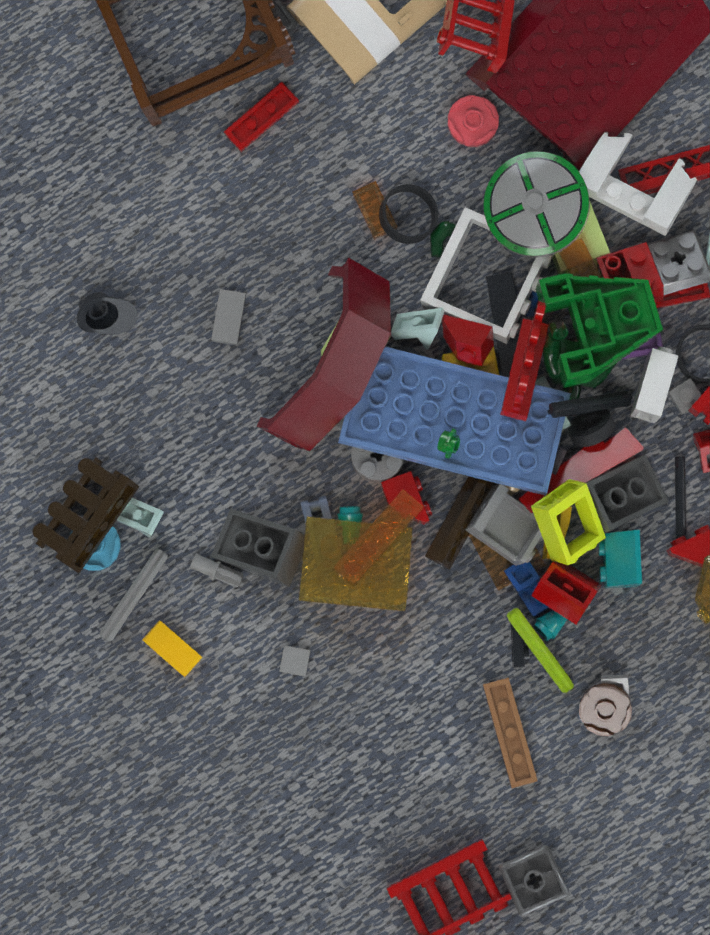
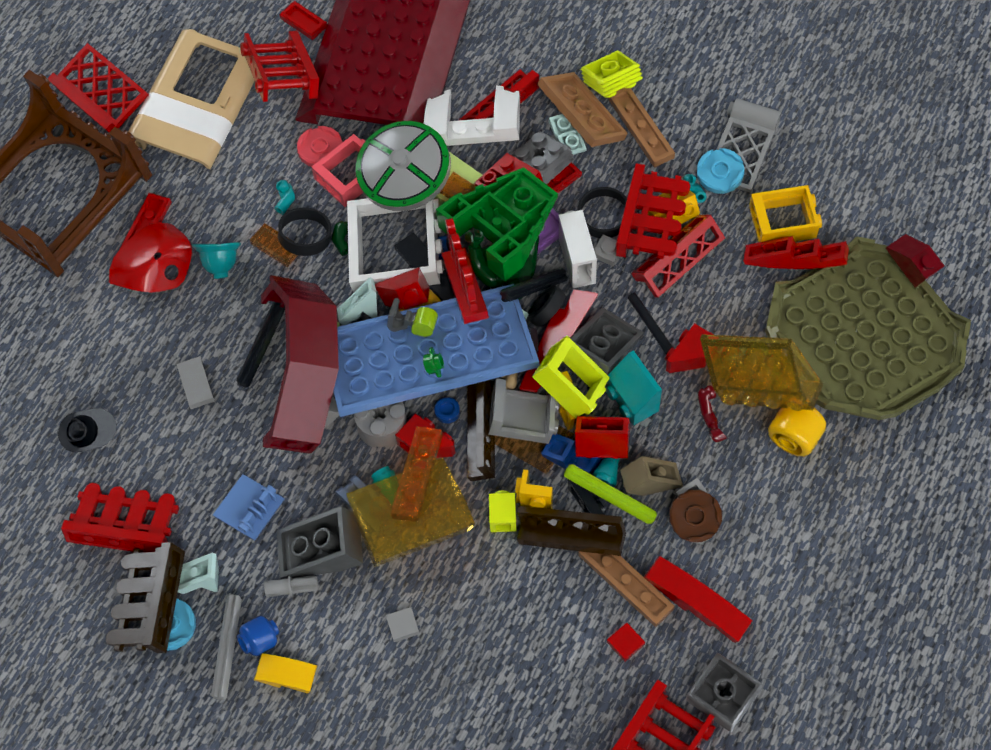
camera: 25 degrees left, 20 degrees down
none -> red fence [61,483,179,553]
none -> red piece [109,222,192,293]
none -> teal hat [191,242,241,279]
none -> medium blue hinge [213,474,285,541]
none -> black axle [236,302,285,388]
none -> blue head [237,616,279,656]
none -> teal arm [274,180,295,215]
none -> coral window [312,134,366,207]
none -> leg [387,298,438,337]
none -> blue tile [434,397,460,424]
none -> neon yellow brick [489,490,517,532]
none -> yellow bracket [515,469,553,509]
none -> dark brown fence [517,506,626,556]
none -> red tile [607,623,645,662]
none -> dark tan slope [620,456,683,496]
none -> red slope [643,556,753,643]
none -> dark red arm [698,385,727,442]

